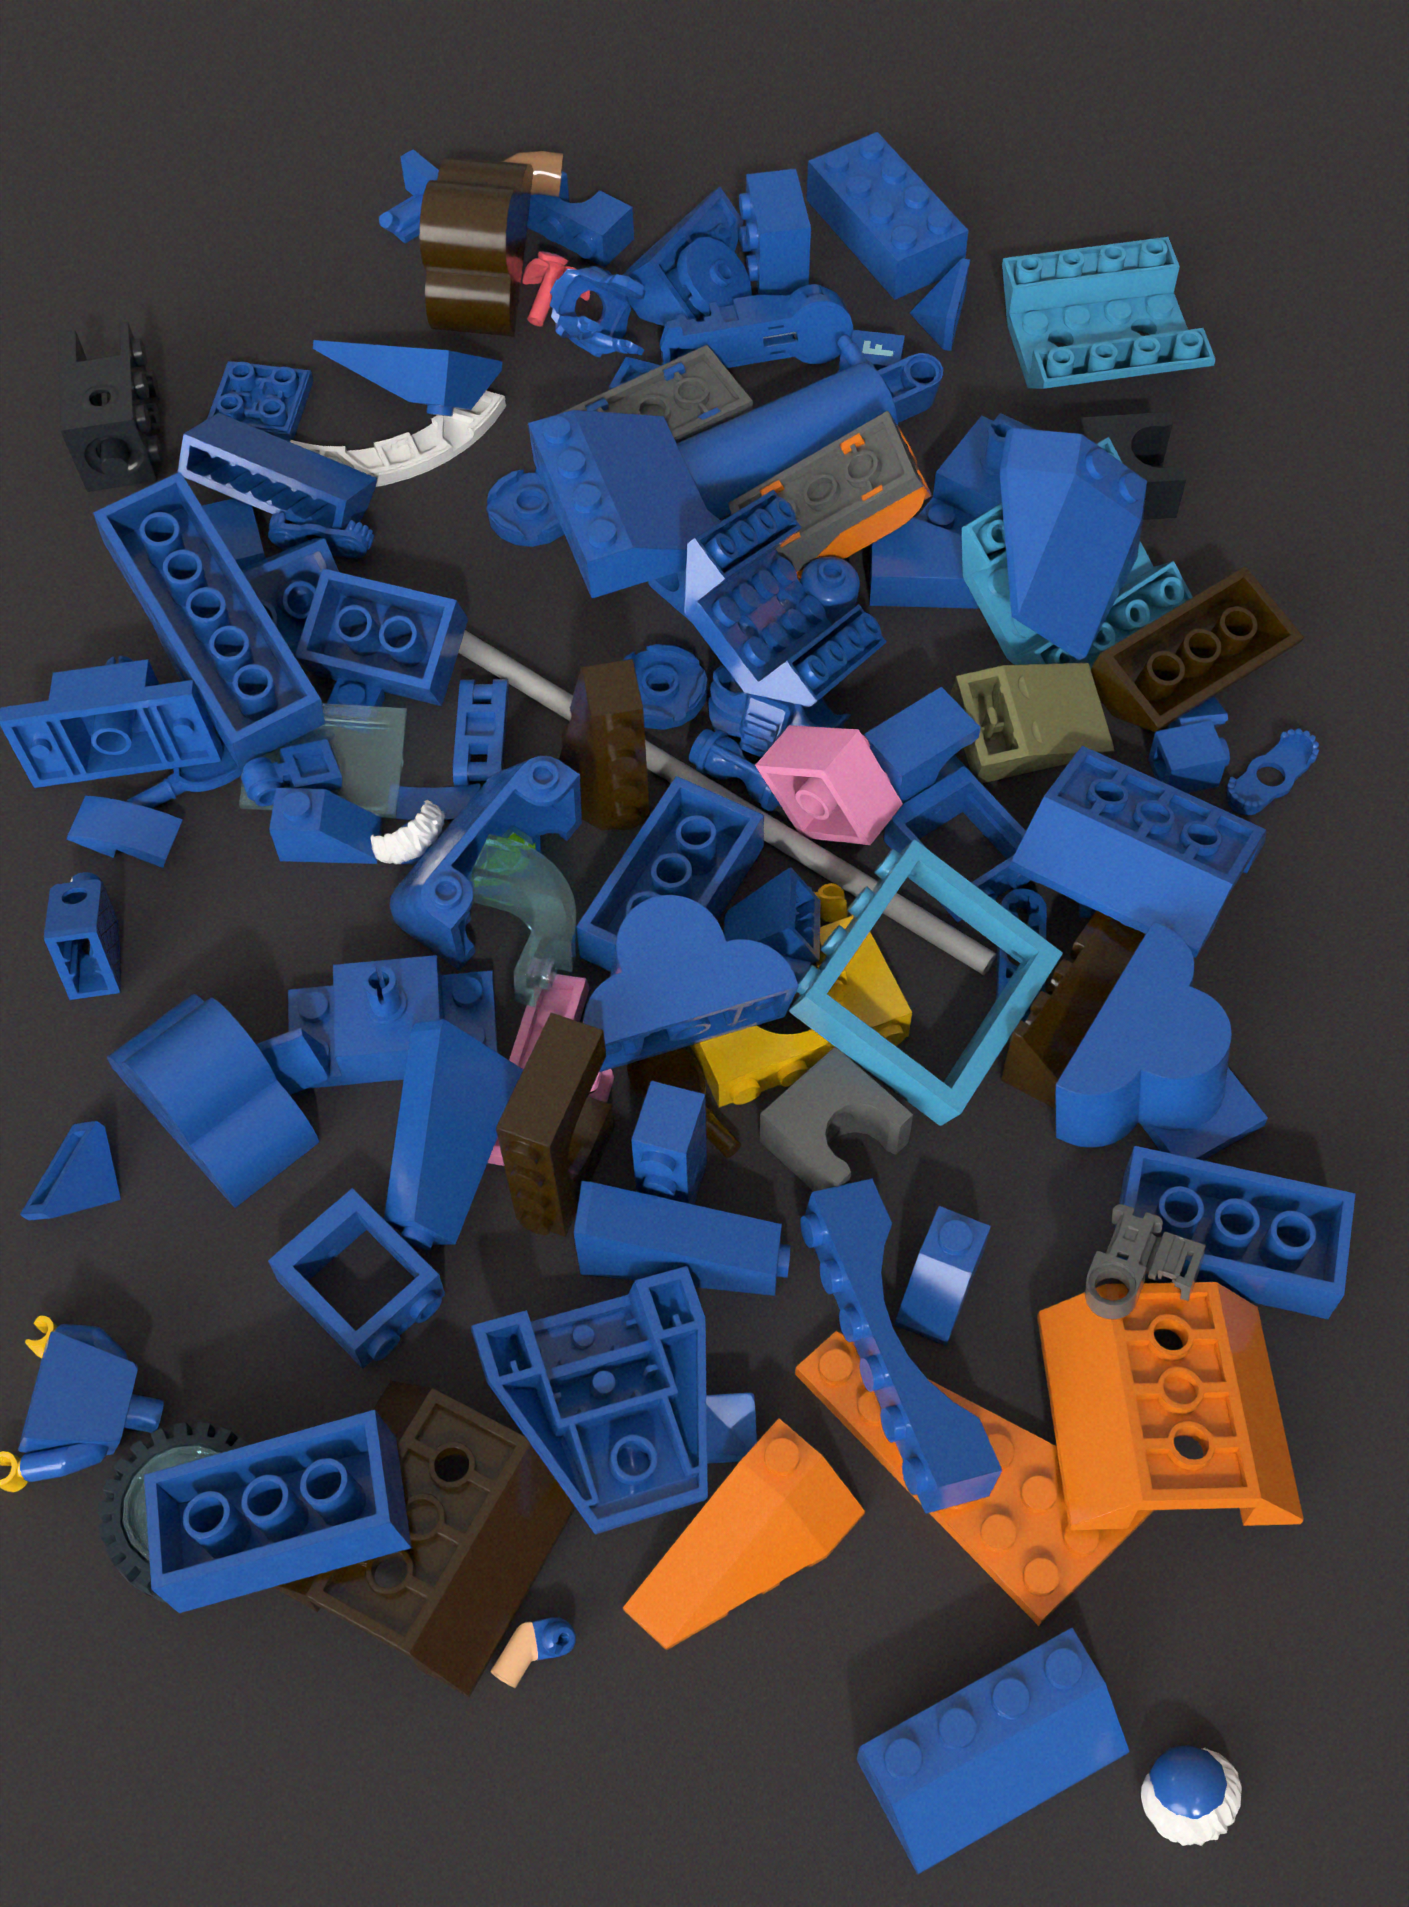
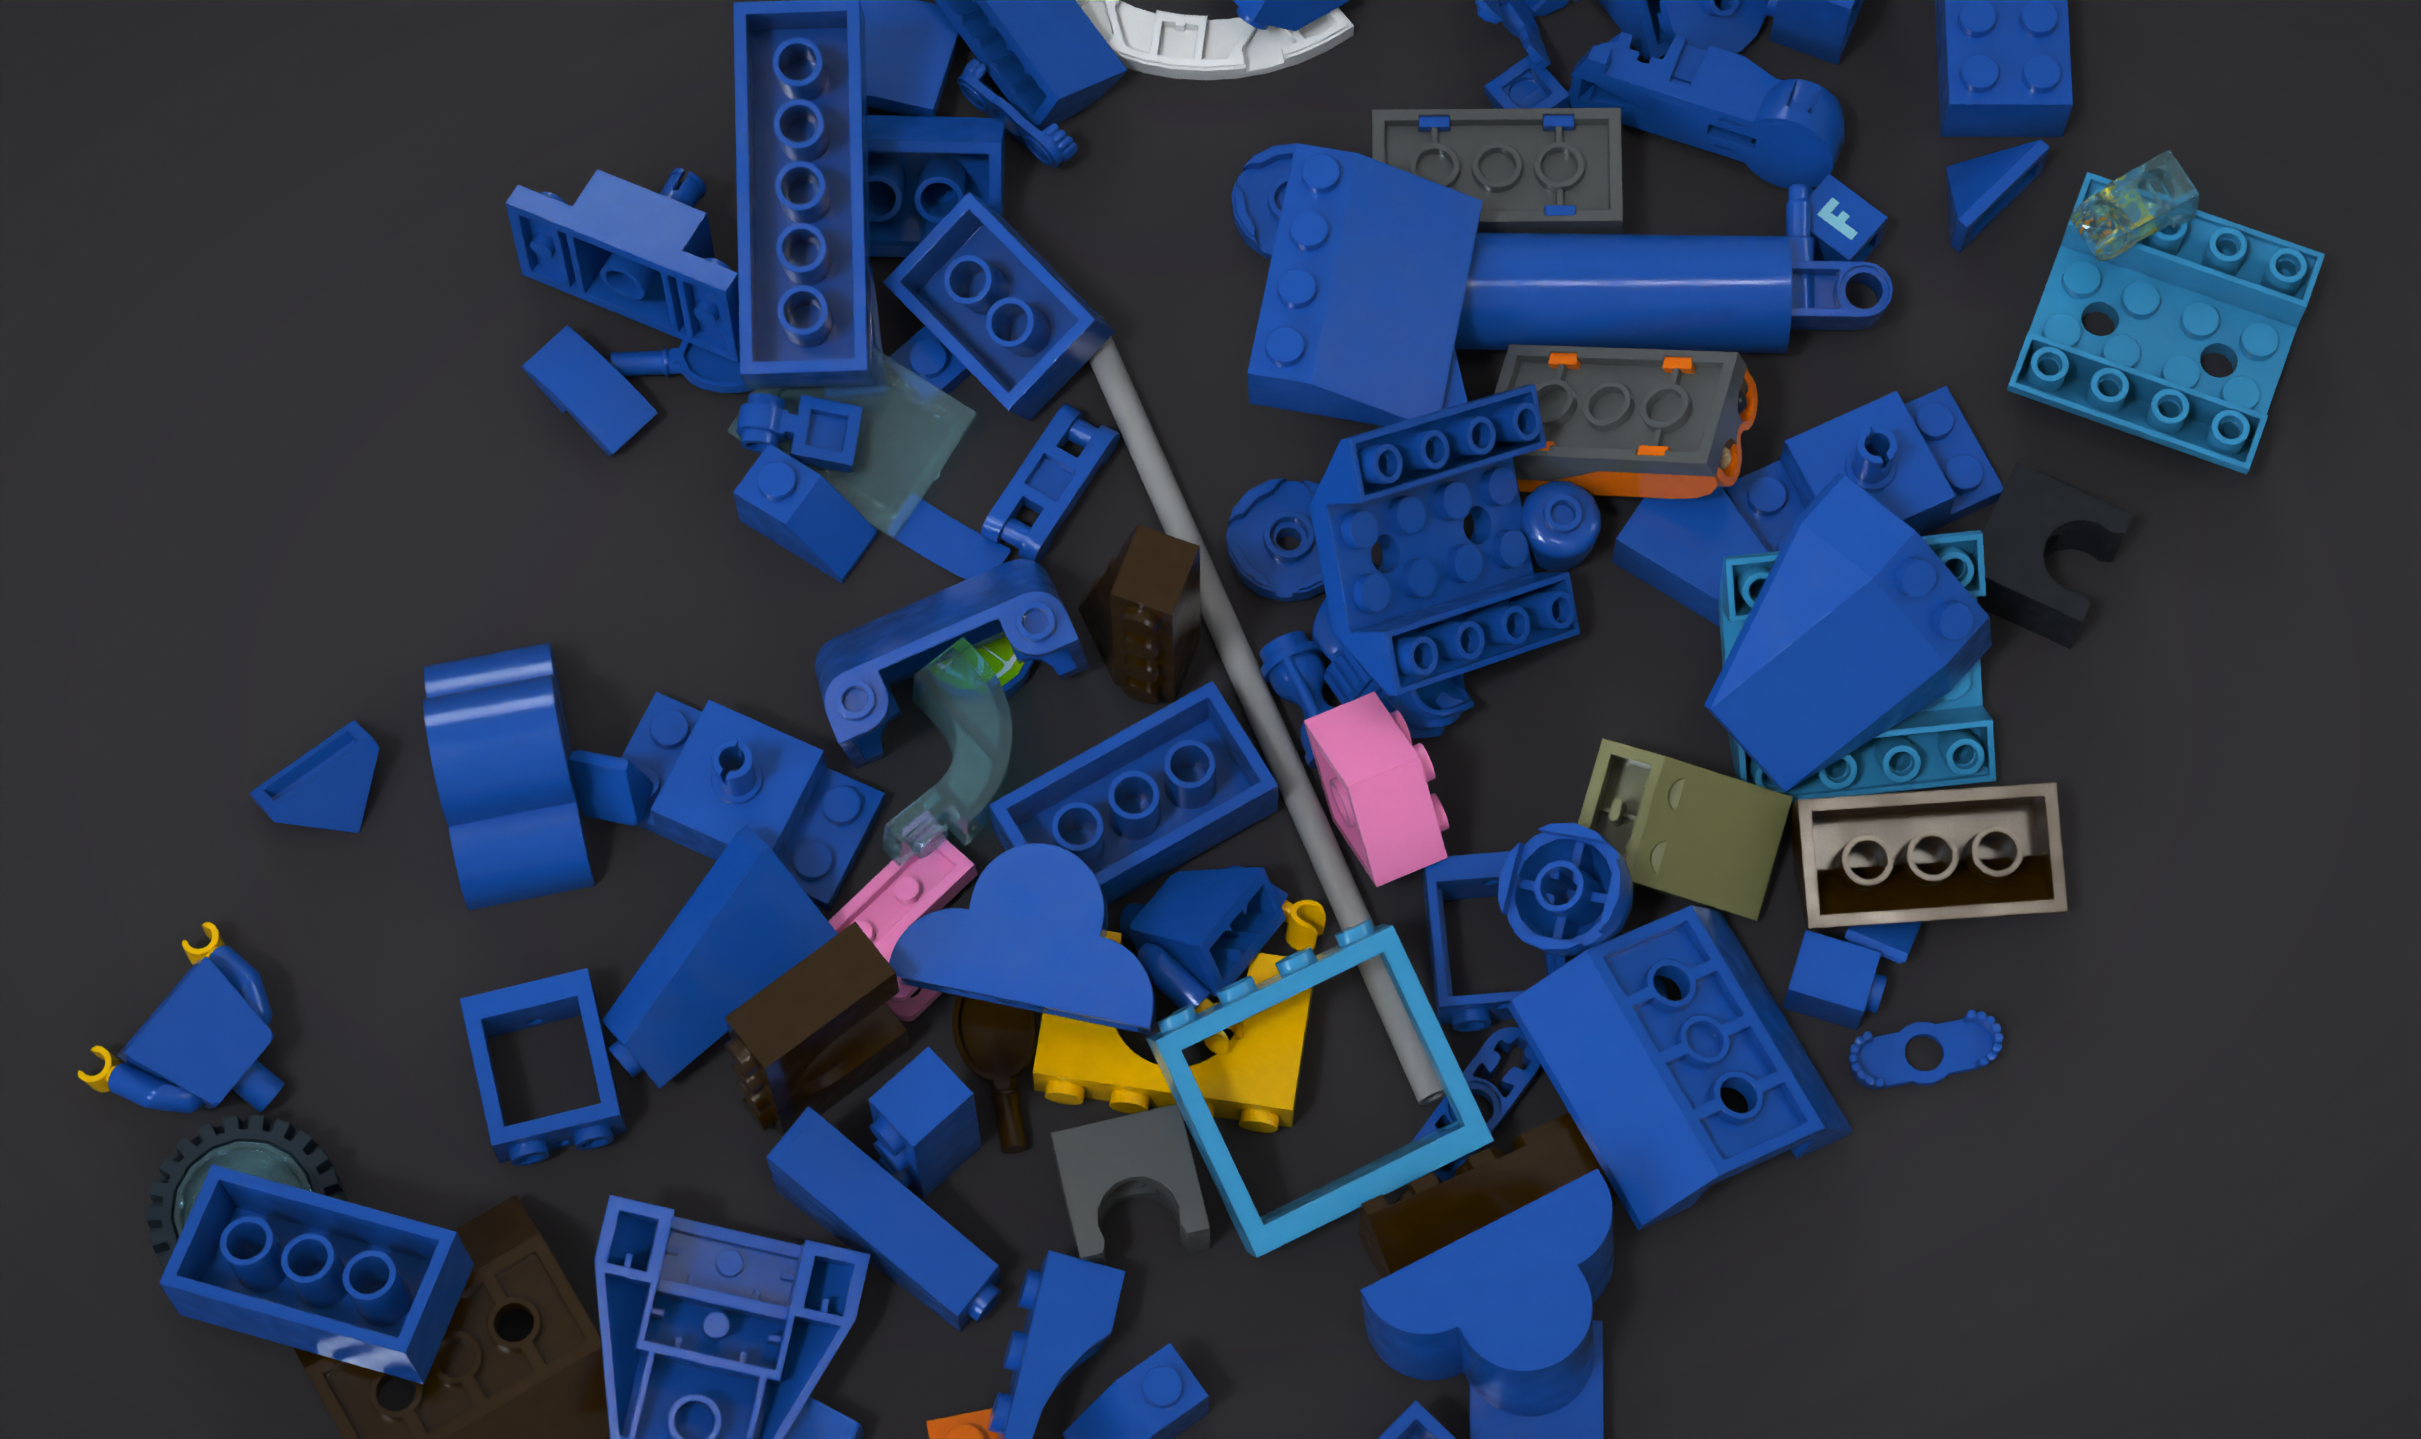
camera: 30 degrees right, 10 degrees up
blue torso [44,872,121,1000] -> none
white hair [371,800,446,865] -> none
blue piece [863,687,981,804] -> none
none -> blue cylinder [1498,823,1634,957]
none -> clear light blue leg [2070,149,2200,261]

